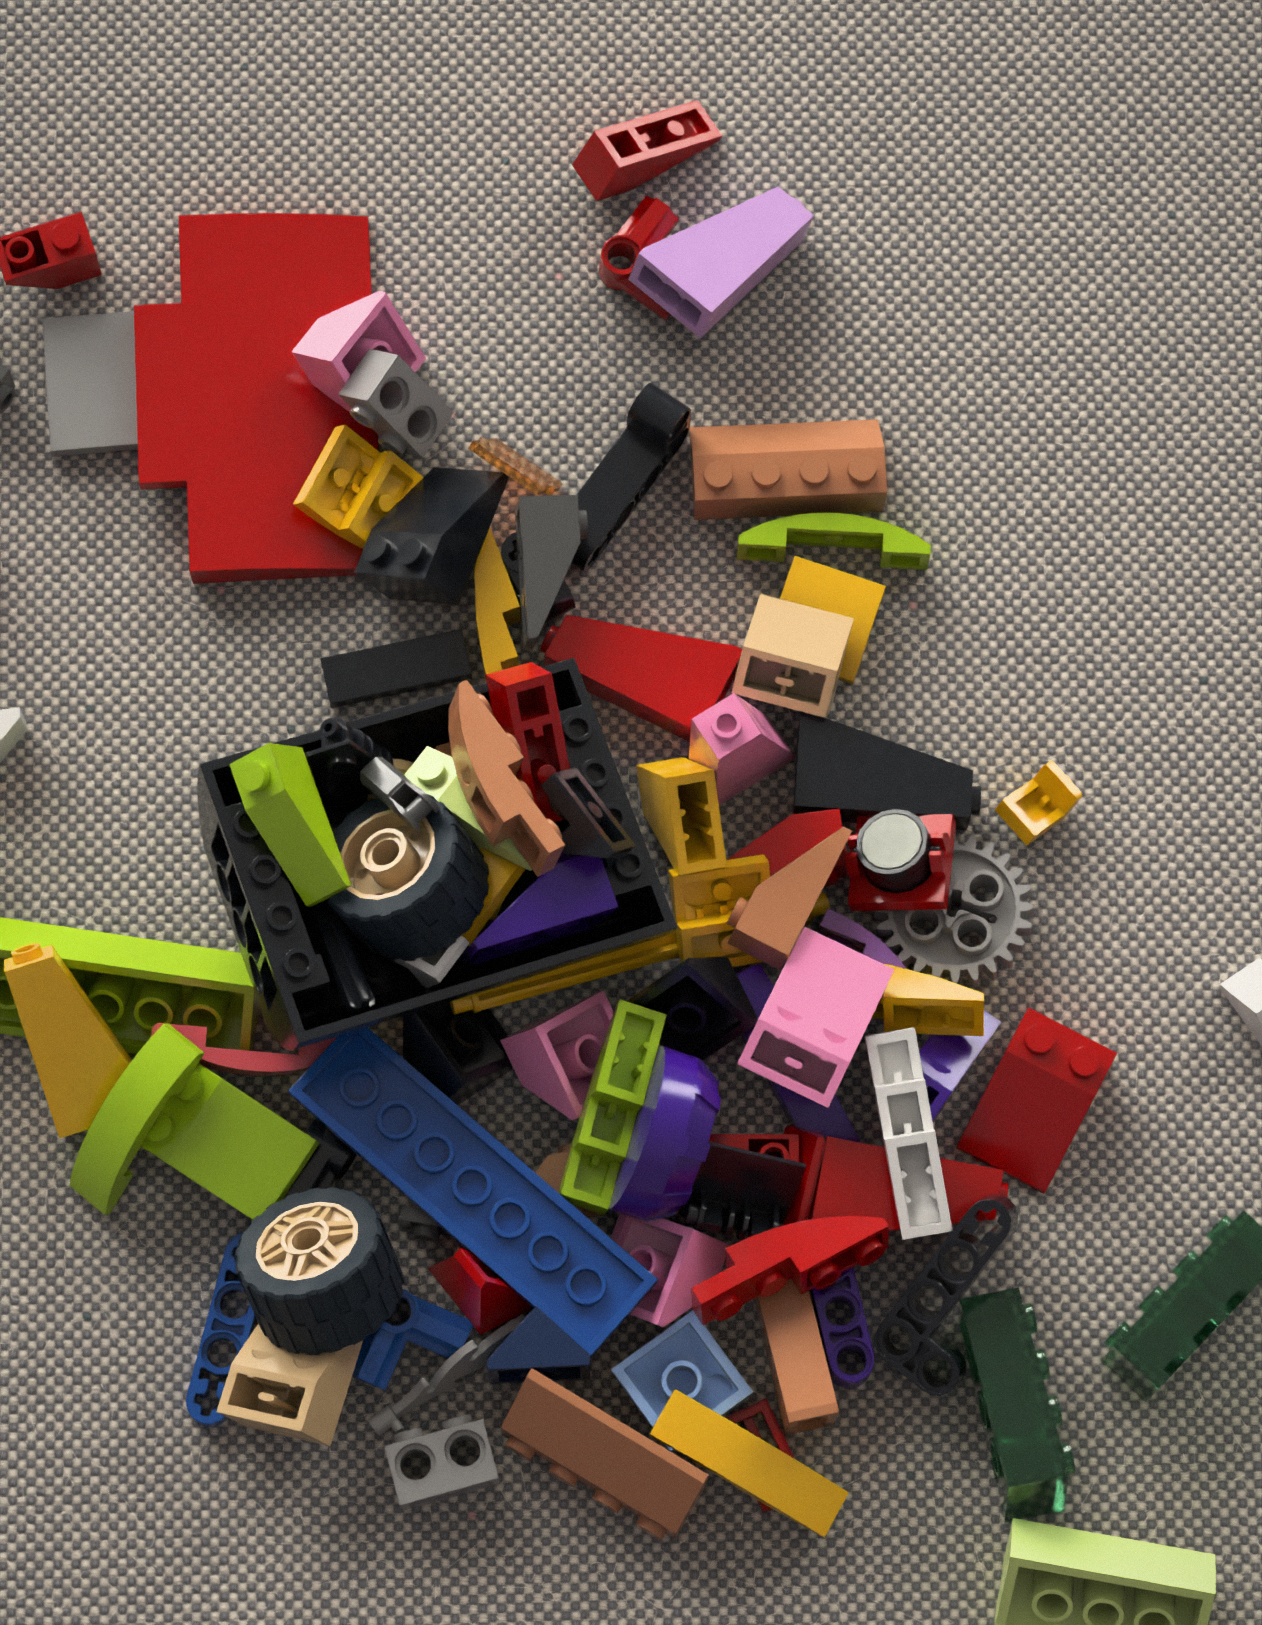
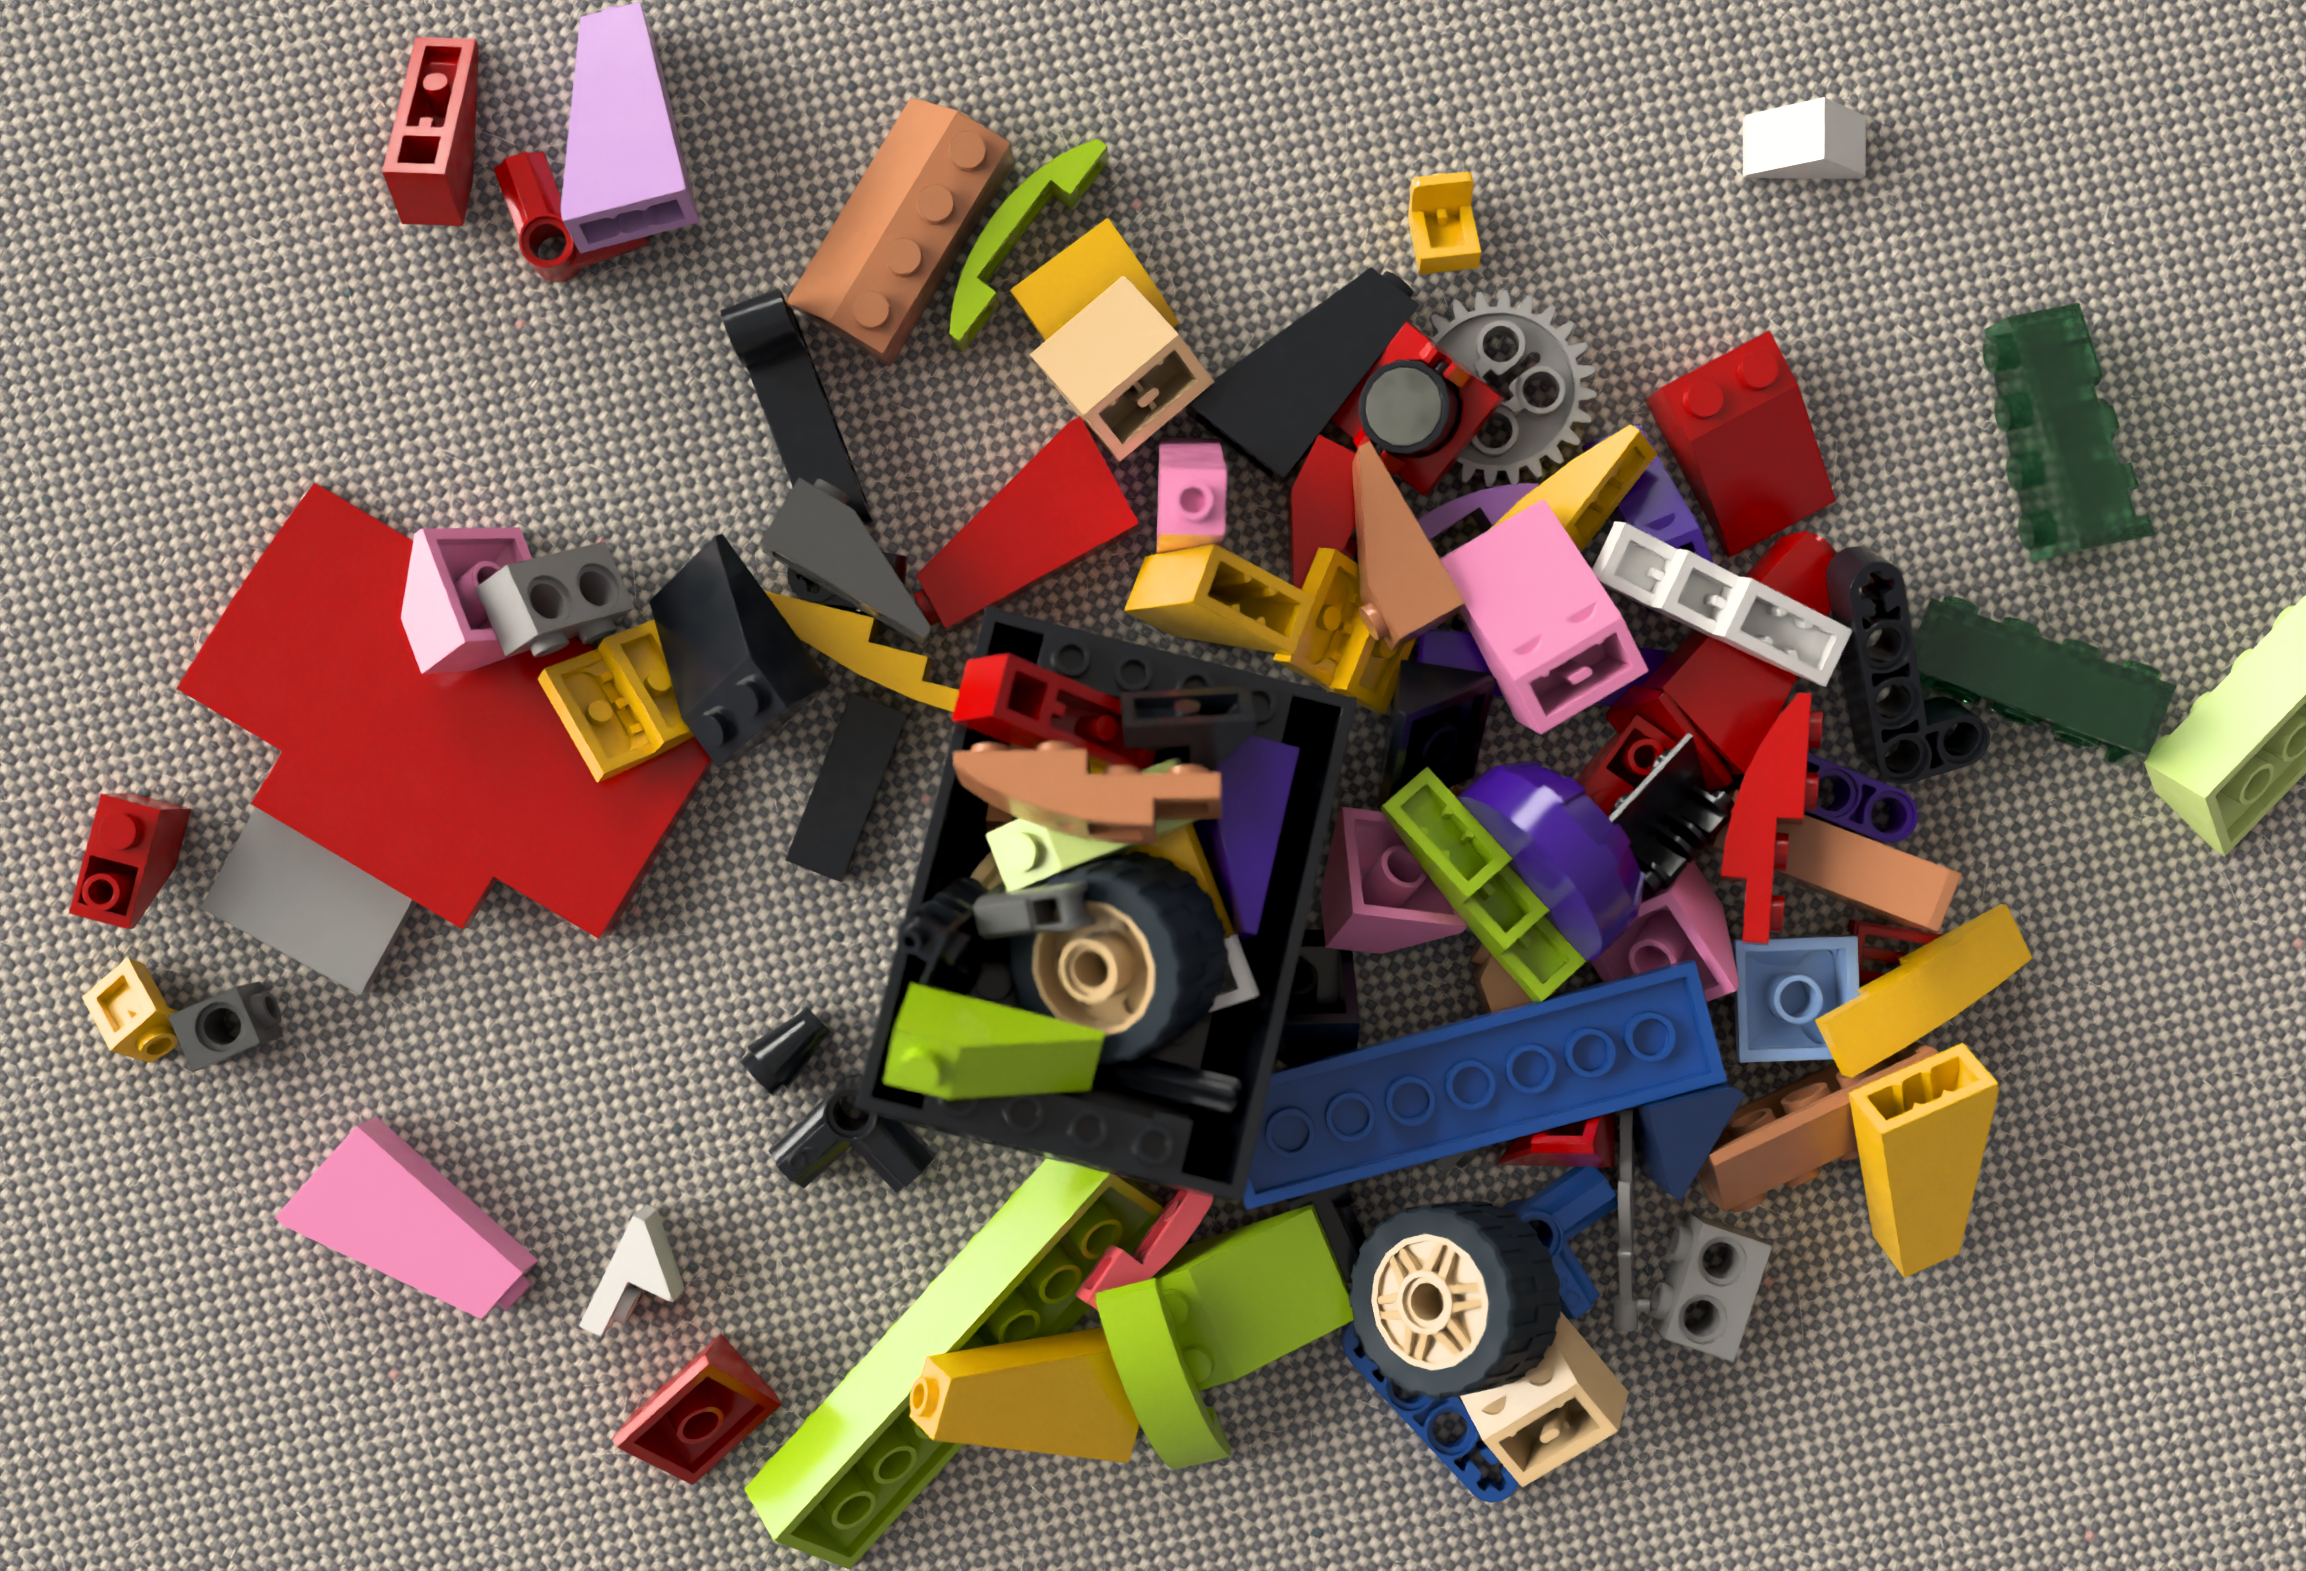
camera: 55 degrees left, 15 degrees up
clear orange piece [468,437,563,495] -> none
none -> black cone [740,1006,831,1096]
none -> black piece [769,1074,936,1193]
none -> yellow slope [1848,1043,1999,1278]

